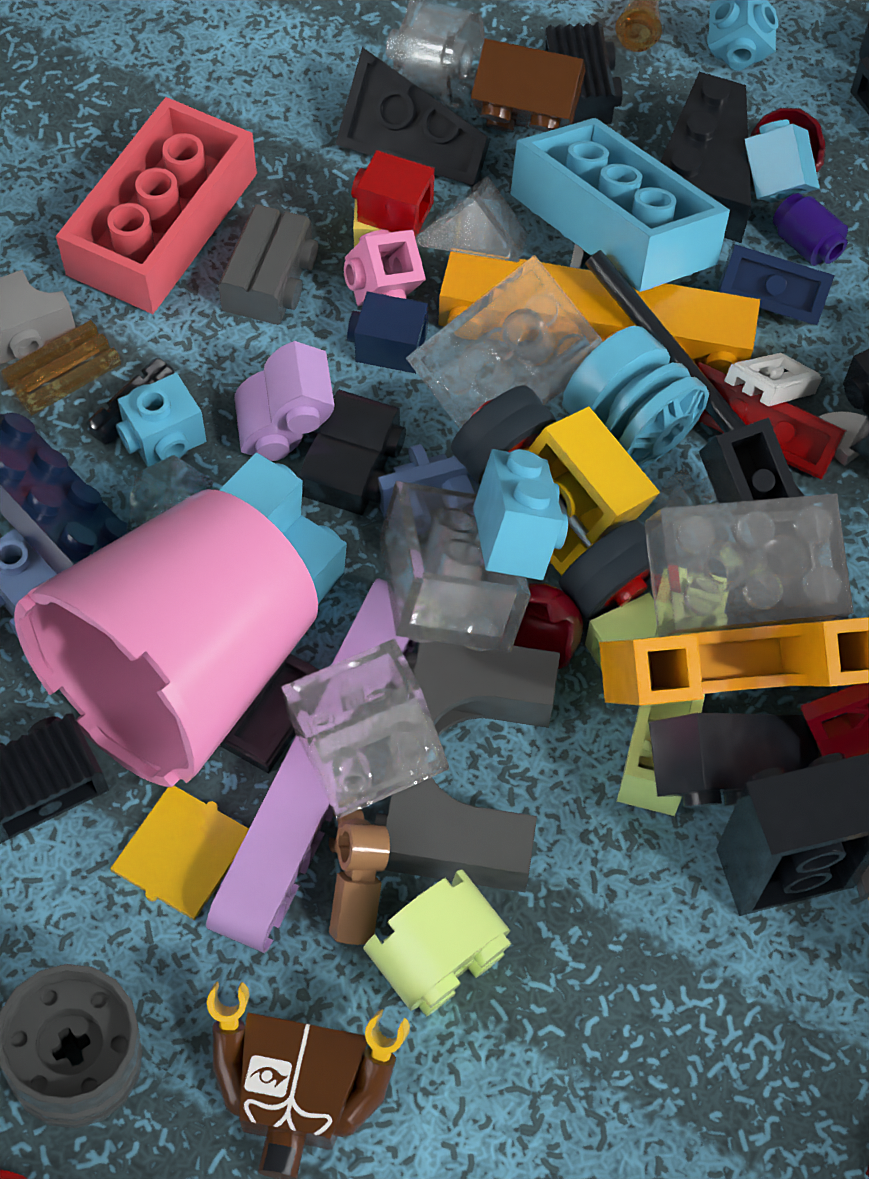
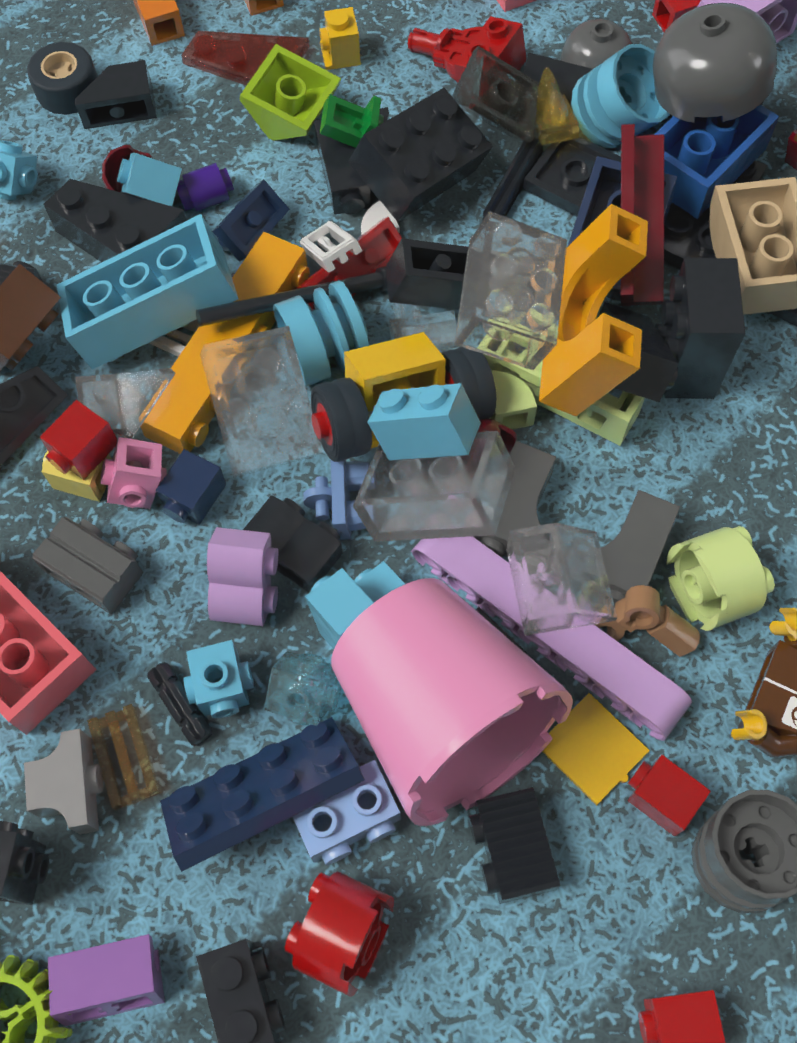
camera: 70 degrees left, 5 degrees up
none -> red brick [627,755,711,837]

